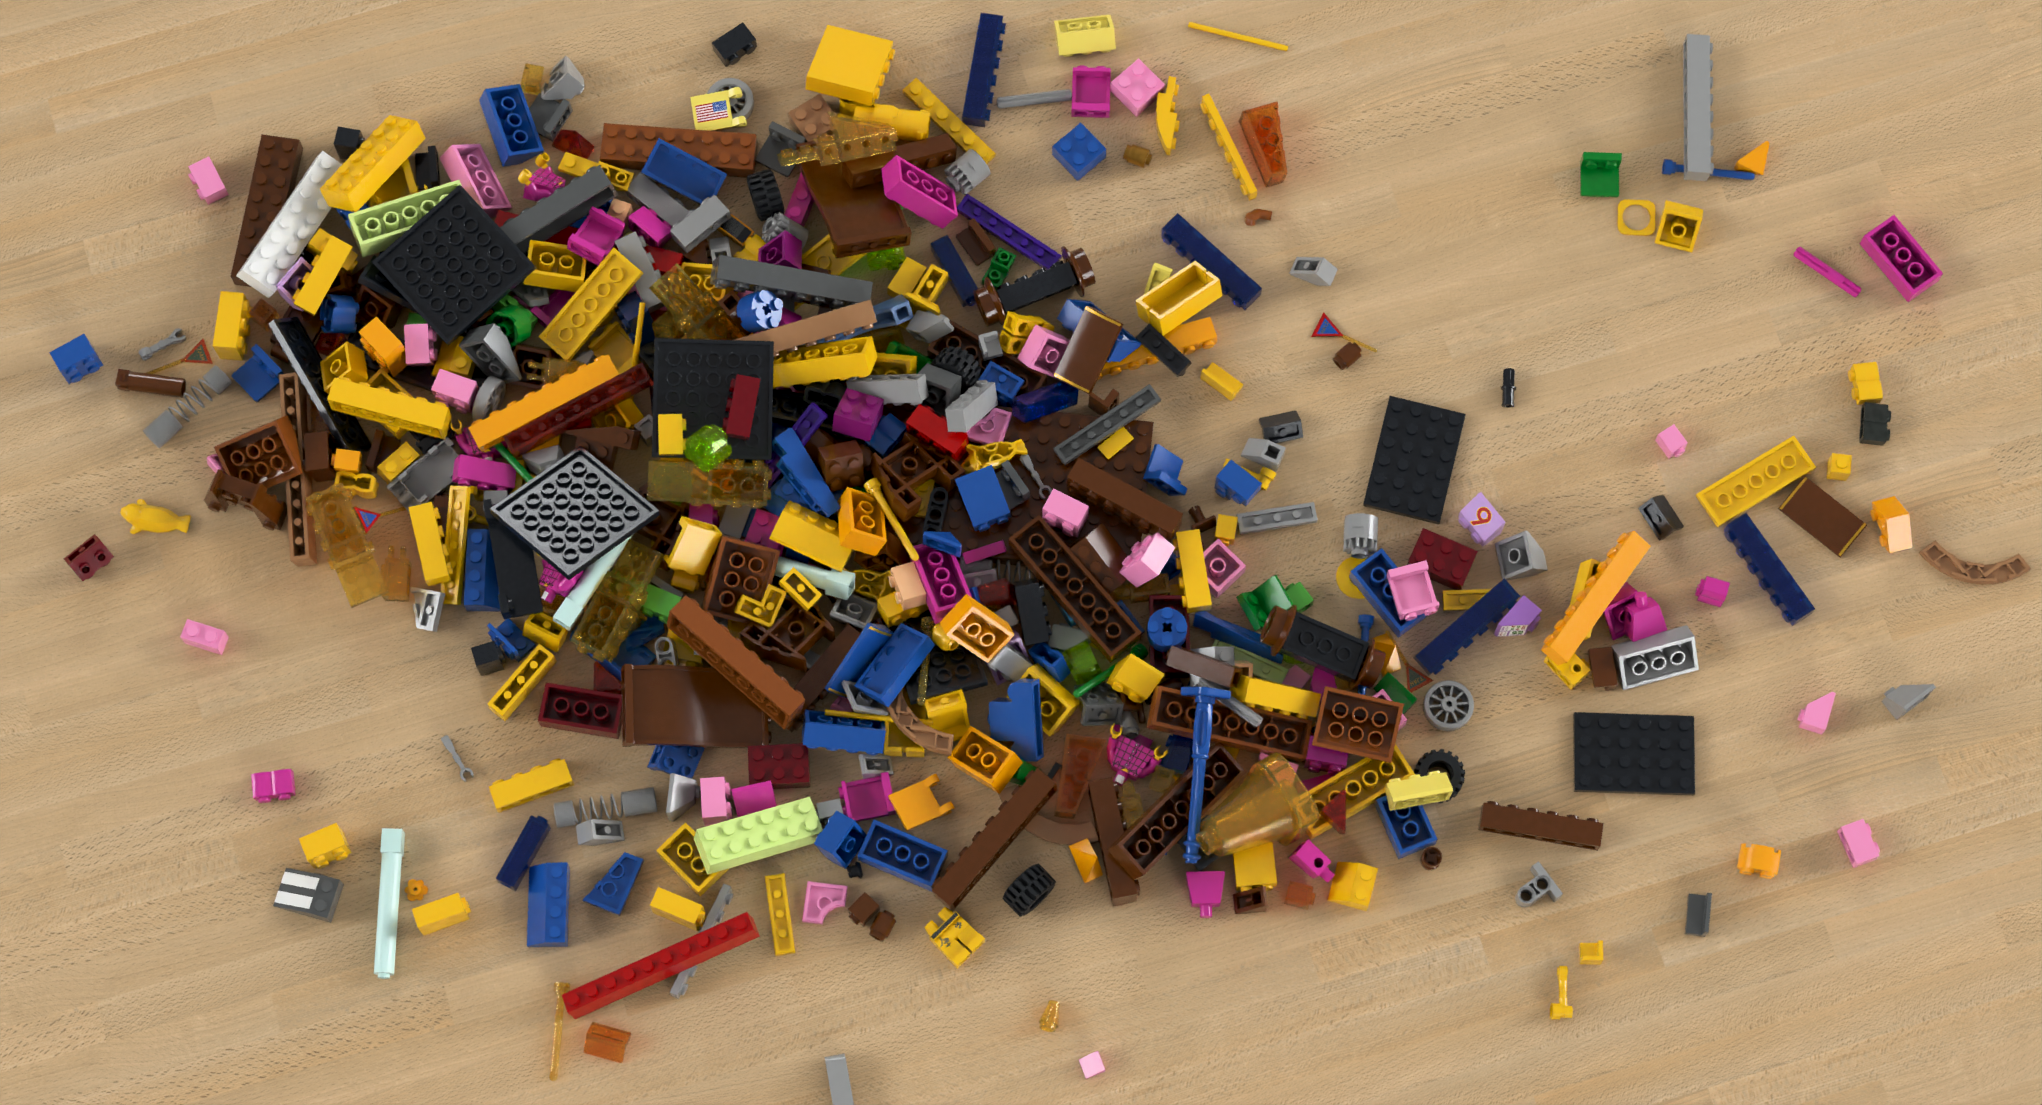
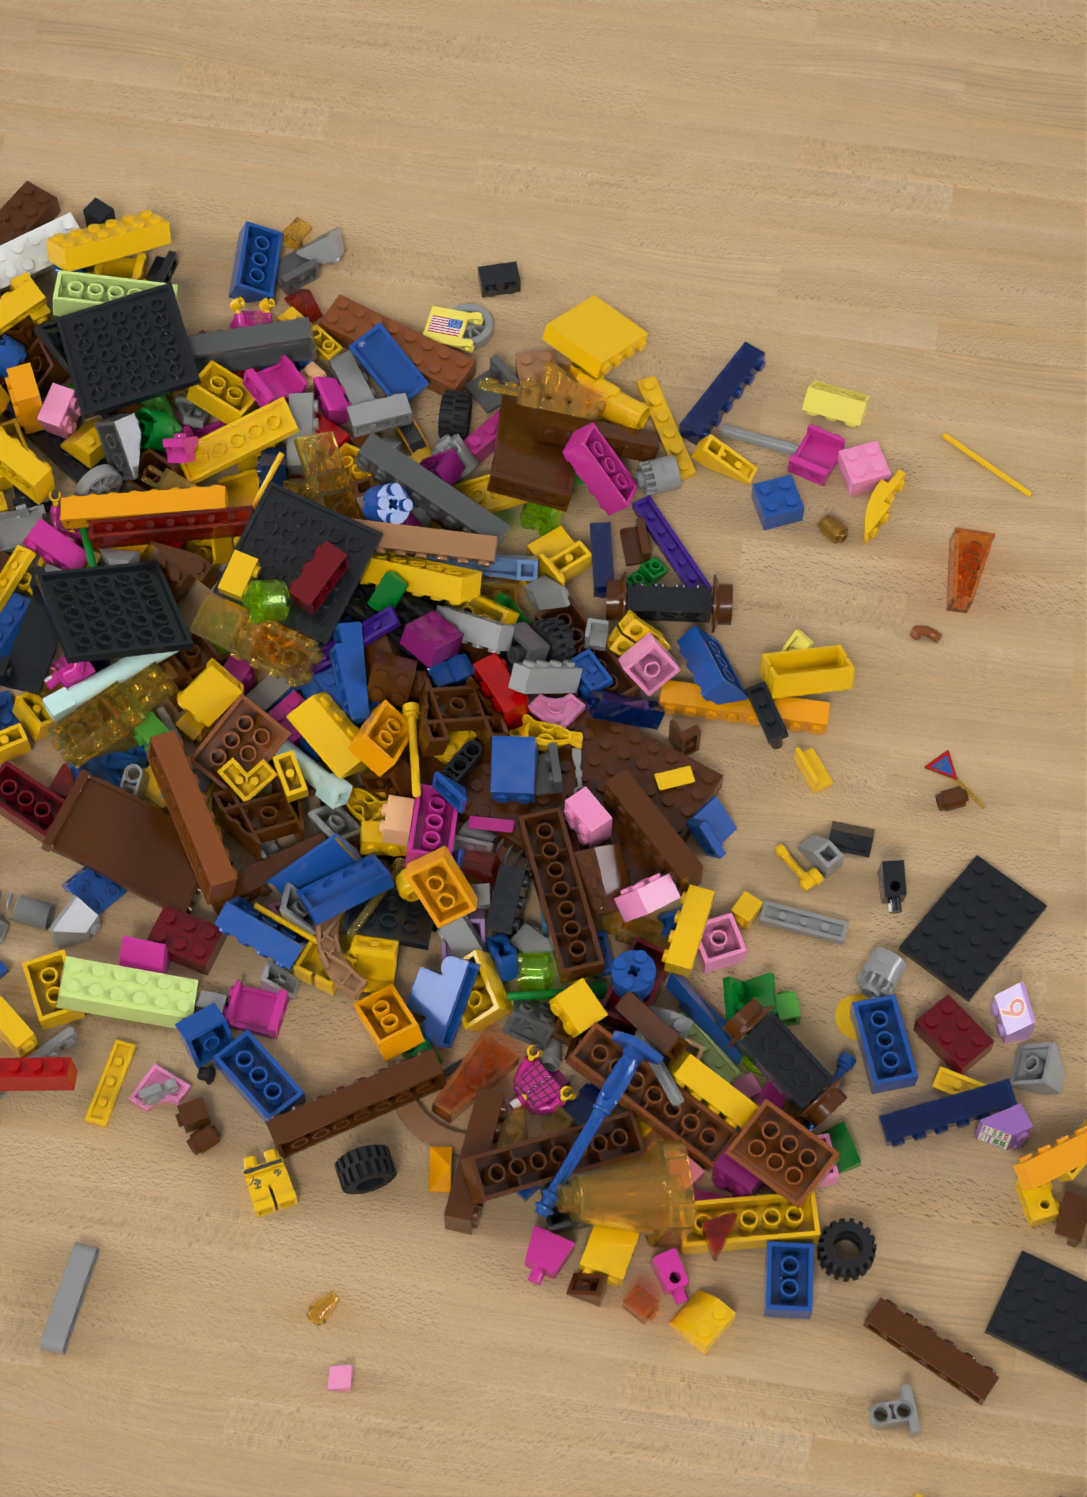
camera: 25 degrees right, 10 degrees down
bright pink brick [431,369,480,414] -> none
bright pink slope [440,144,512,218] -> none
bright pink brick [700,777,733,827] -> none
light orange flag [888,774,955,831] -> none
dark grey plate [1053,384,1161,466] -> none
reddish brown slope [1054,306,1123,394] -> none
clear blue brick [1161,213,1262,310] -> none
reddish brown bracket [1188,505,1216,551] -> none
yellow plate [1200,93,1257,201] -> none
blue brick [1214,460,1262,506] -> none
light grey slope [1289,257,1338,286] -> none
light orange slope [1373,633,1401,676] -> none
light yellow slope [1385,771,1453,811] -> none
bright pink panel [1386,560,1440,621] -> none
clear yellow piece [1386,630,1434,693] -> none
reddish brown wheel [1420,847,1442,870] -> none
light grey wheel [1423,680,1474,731] -> none
none -> light grey plate [138,1078,179,1106]
none -> dark pink brick [163,433,198,463]
none -> green slope [367,572,408,612]
none -> yellow slope [691,434,758,485]
none -> black torso [877,860,907,914]

